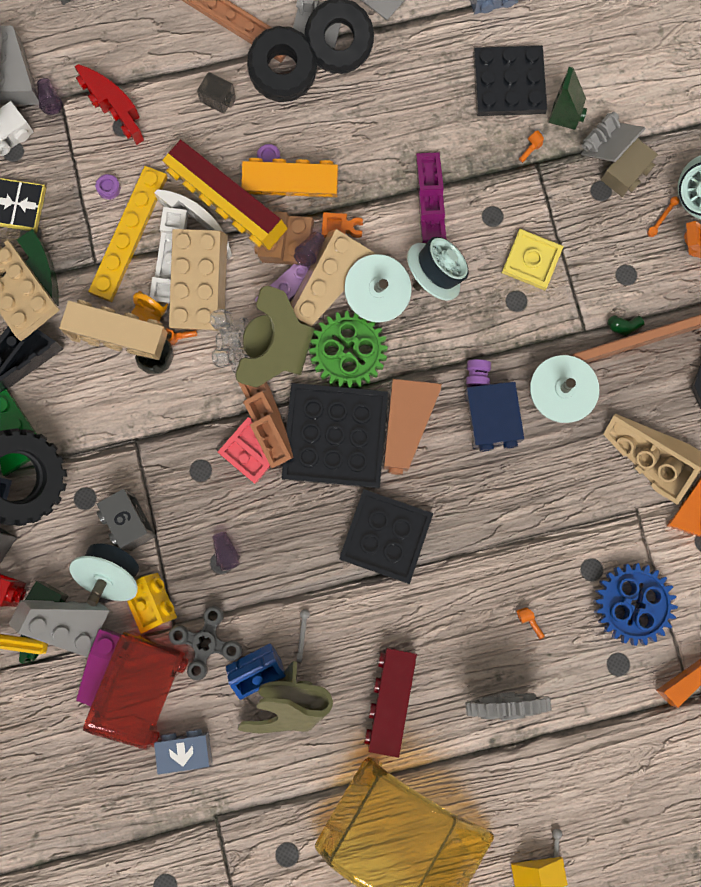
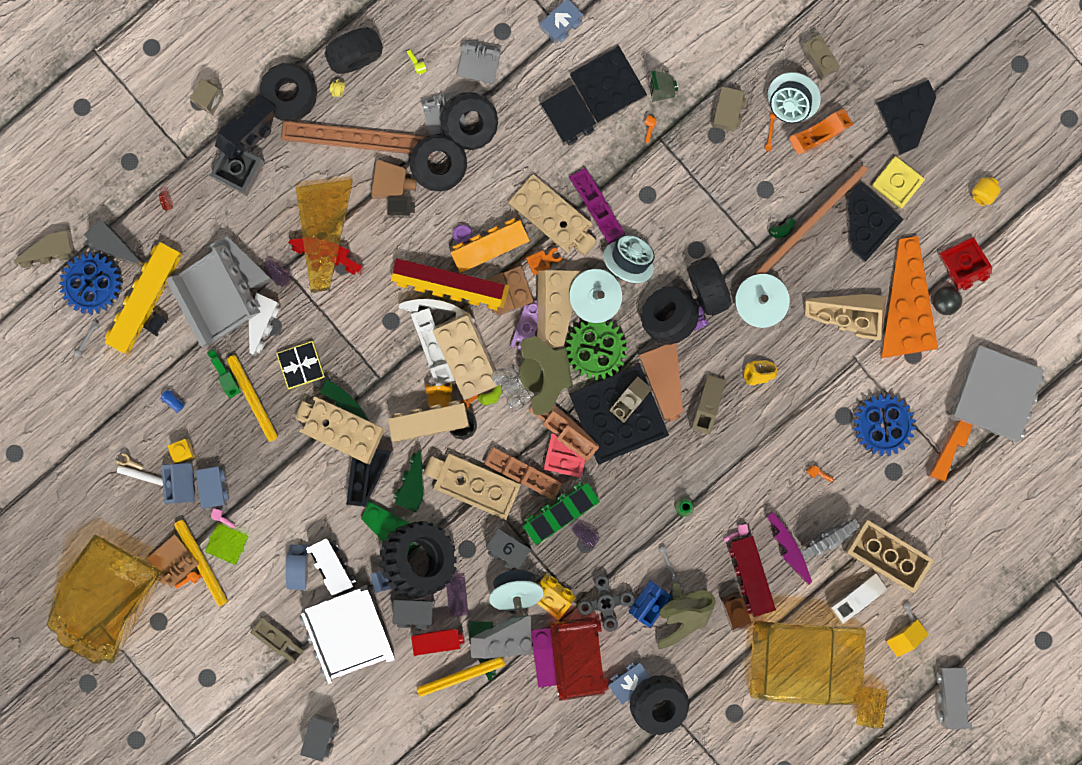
camera: 20 degrees left, 5 degrees up
yellow plate [88,166,168,302] -> none
medium lavender tile [95,174,121,200] -> none
cone [294,231,325,267] -> none
black plate [339,489,434,584] -> none
dark blue panel [464,382,524,452] -> none
light yellow tile [502,229,564,290] -> none
light grey hinge [581,112,646,162] -> none
none -> clear yellow wing [296,179,353,293]
none -> medium nougat torso [371,160,417,199]
none -> dark green slope [393,450,425,513]
none -> tan hinge [423,453,521,520]
none -> clear purple hinge [446,576,469,617]
none -> lime arm [478,385,505,406]
none -> nougat slope [483,447,563,500]
none -> tan hinge [508,174,597,256]
none -> brick [523,482,600,545]
none -> black panel [540,85,596,146]
none -> dark tan slope [609,376,652,422]
none -> black tyre [630,675,690,735]
none -> black tyre [640,286,699,345]
none -> green cone [675,498,694,517]
none -> black tyre [688,257,732,316]
none -> dark tan slope [691,375,726,435]
none -> reddish brown torso [720,592,752,632]
none -> bright pink hand [723,524,749,542]
none -> yellow rock [744,360,778,385]
none -> magenta slope [766,512,812,585]
none -> white slope [829,573,887,623]
none -> tan brick [844,520,934,593]

